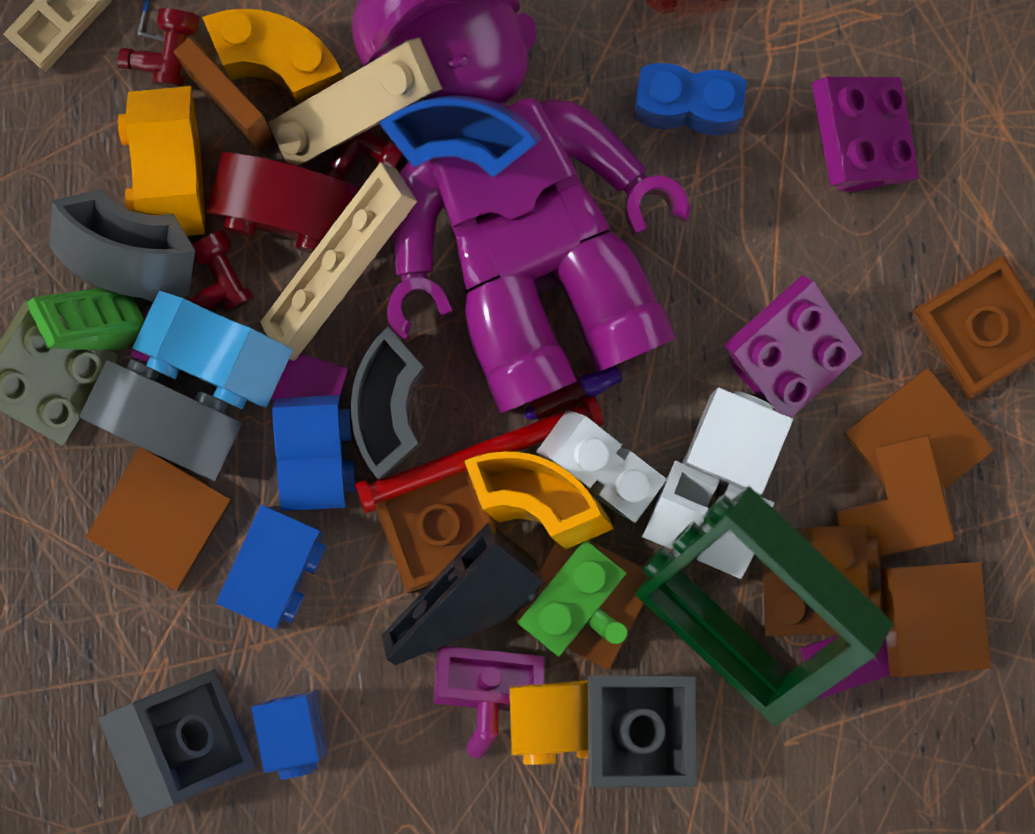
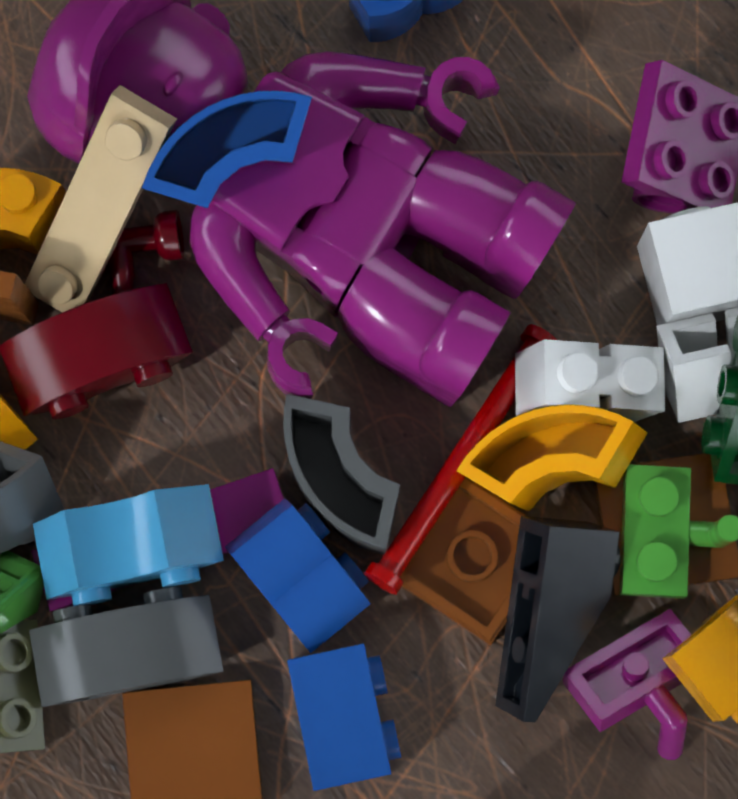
camera: 30 degrees left, 5 degrees down
dark red piece [186,230,255,312] -> none
tan plate [260,162,417,361] -> none
piece [524,365,622,421] -> none

